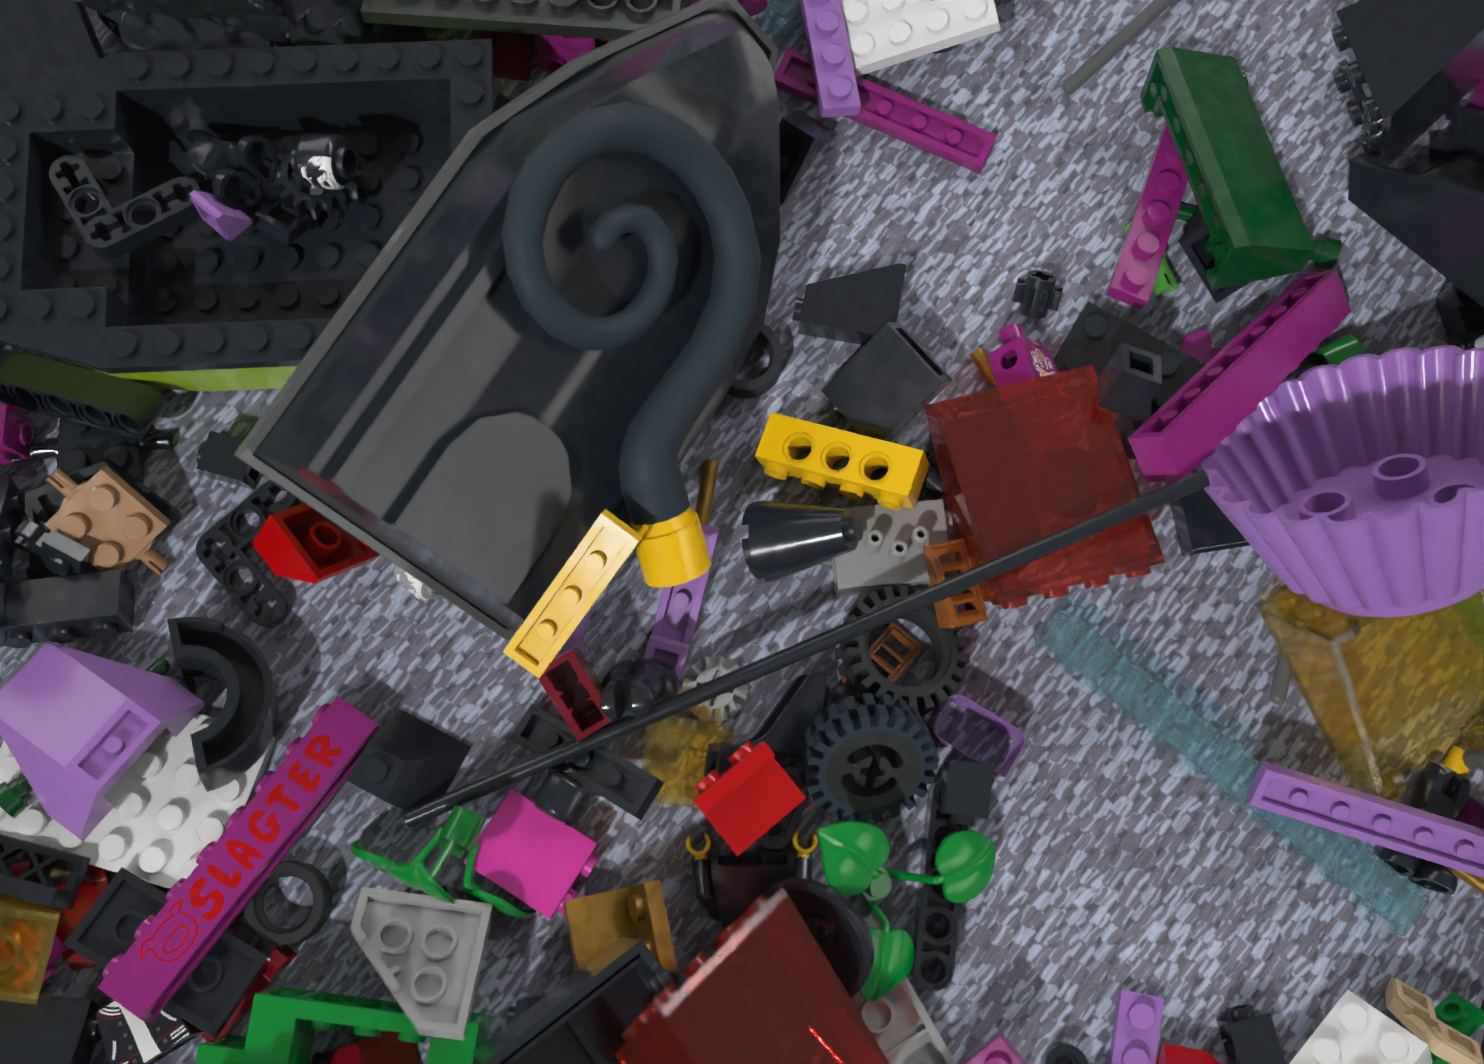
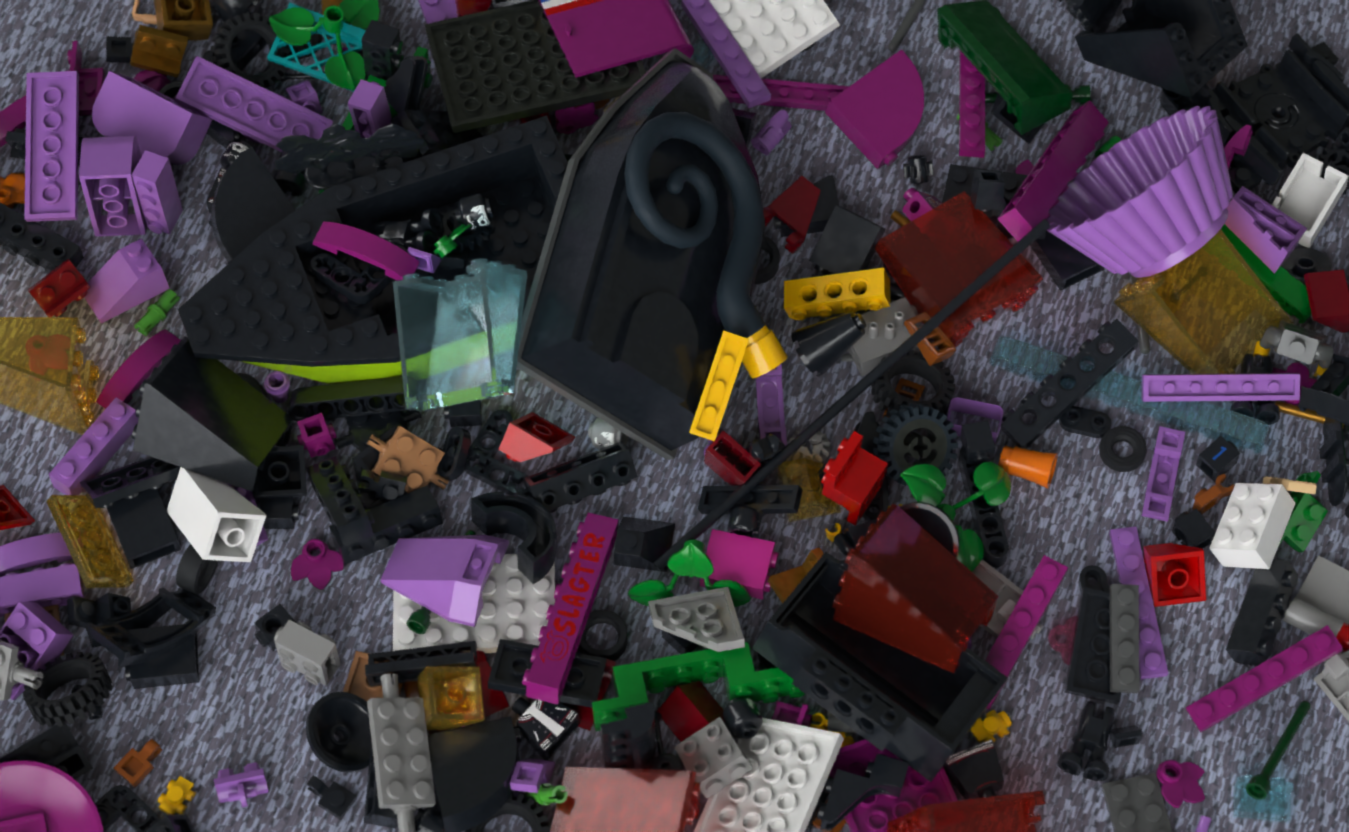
camera: 15 degrees left, 15 degrees down
none -> magenta slope [313,221,420,285]
none -> clear light blue windscreen [393,259,527,411]
none -> green plate [433,224,472,258]
none -> black plate [438,426,471,480]
none -> black brick [524,441,638,513]
none -> medium lavender hinge [751,109,792,155]
none -> dark red flag [763,176,821,254]
none -> magenta brick [825,49,924,170]
none -> orange plant [998,446,1058,489]
none -> black brick [1001,319,1139,449]
none -> black plate [1059,406,1112,438]
none -> black tyre [1099,426,1147,472]
none -> medium lavender slope [1142,426,1185,522]
none -> dark orange plate [1192,474,1235,515]
none -> black brick [1196,436,1240,482]

